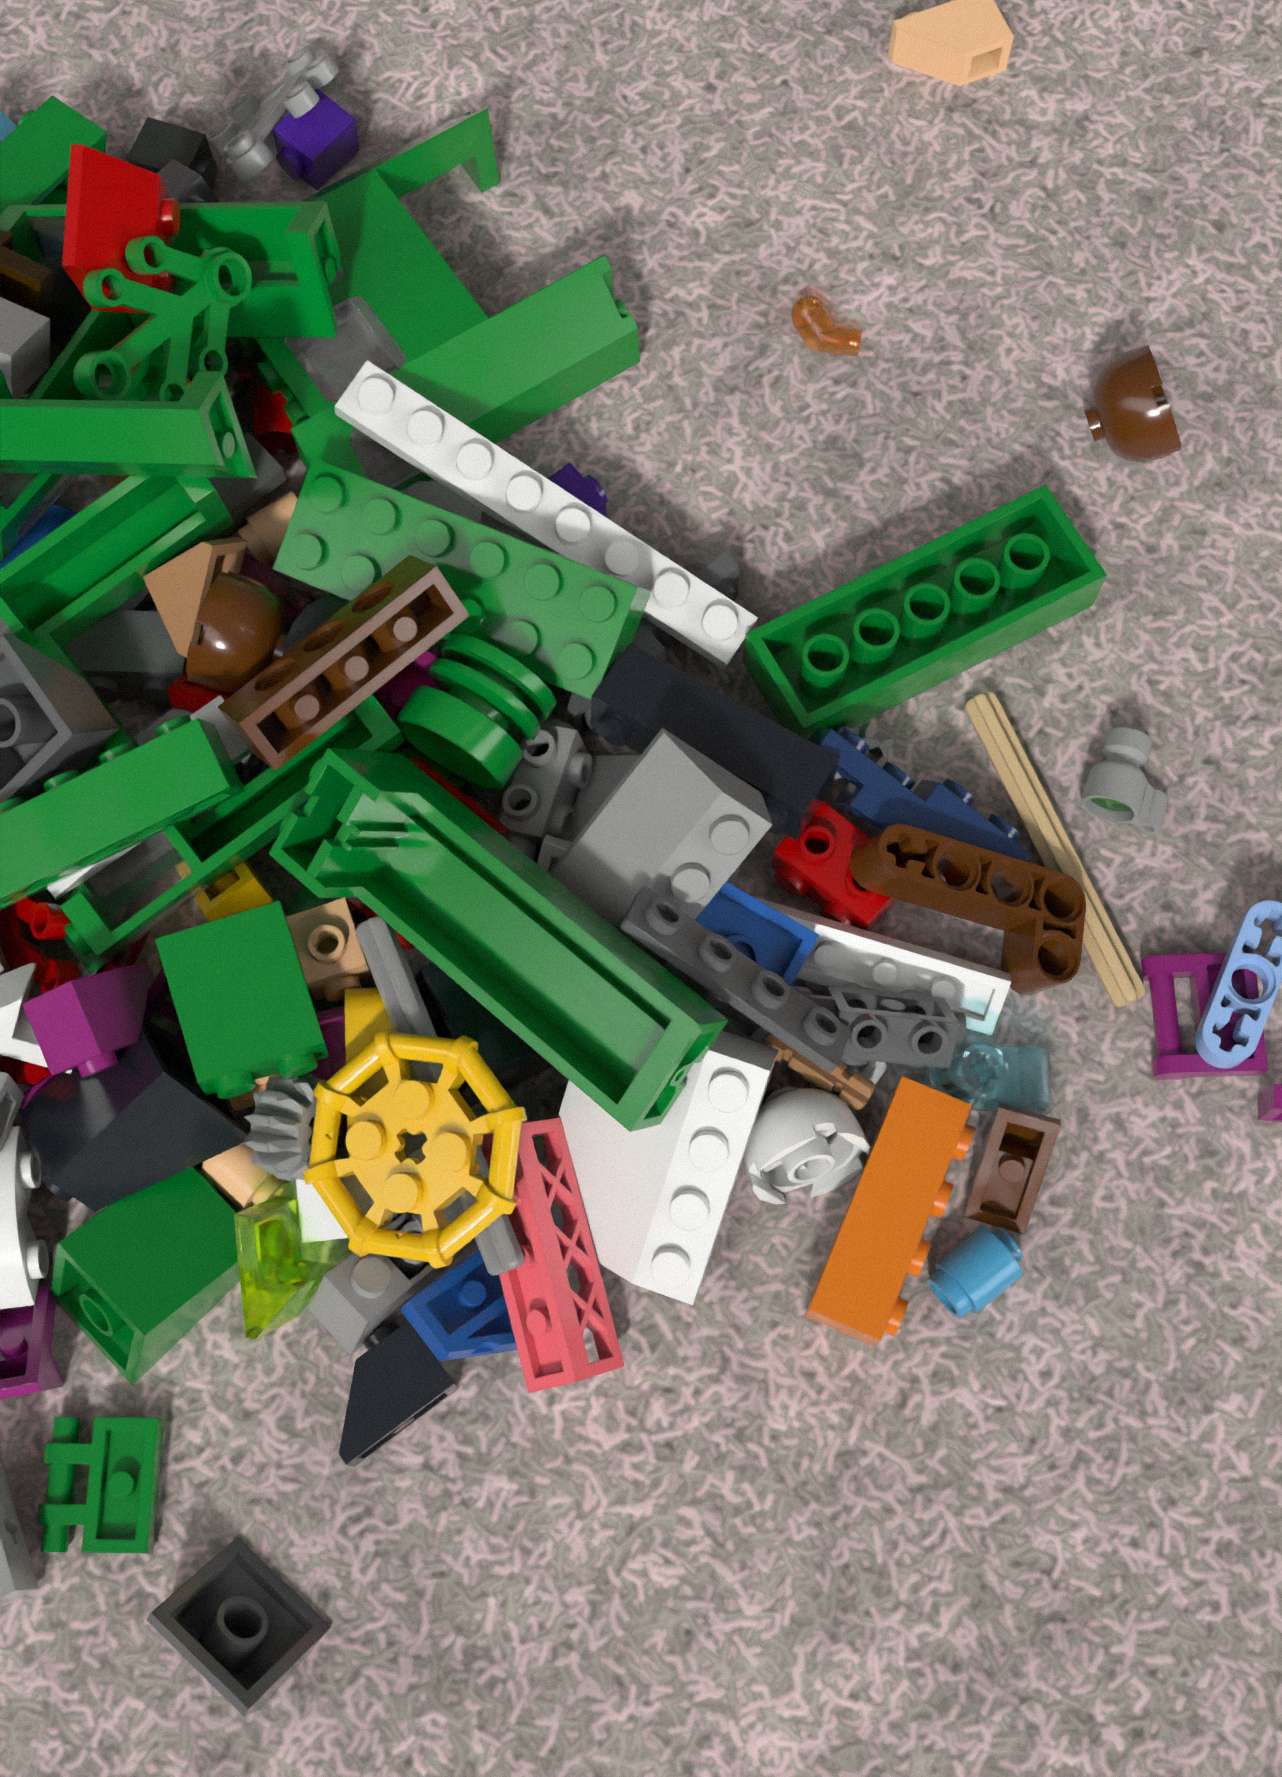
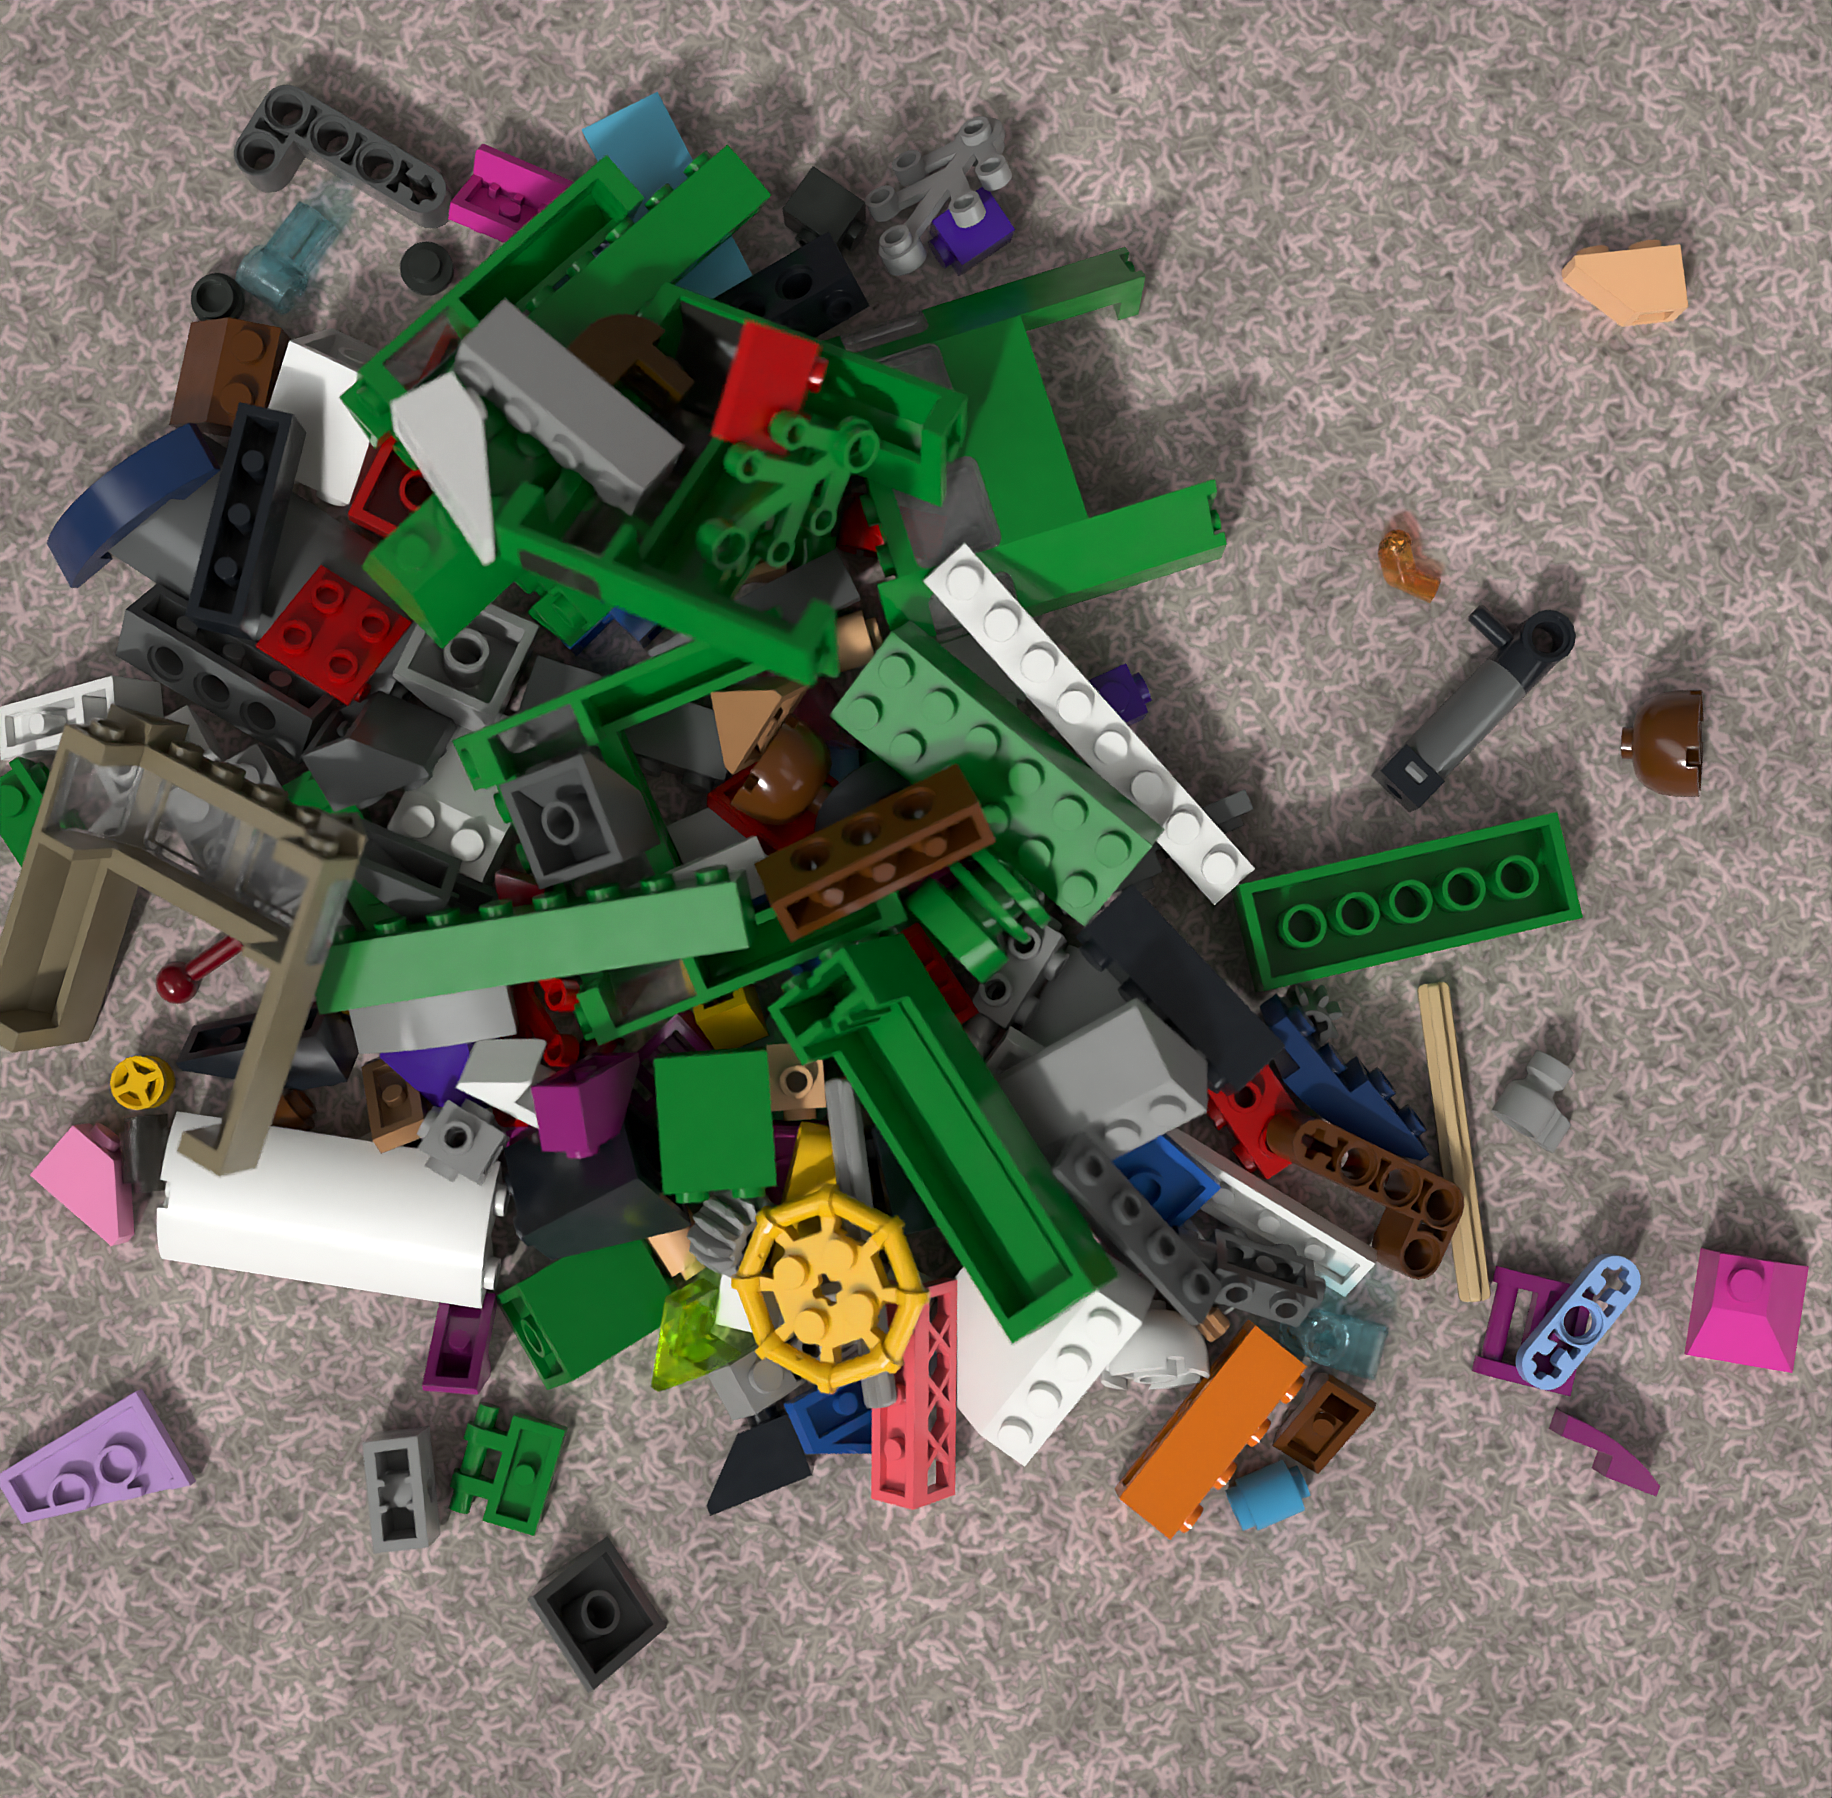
camera: 10 degrees right, 15 degrees up
none -> piece [1371,605,1576,812]

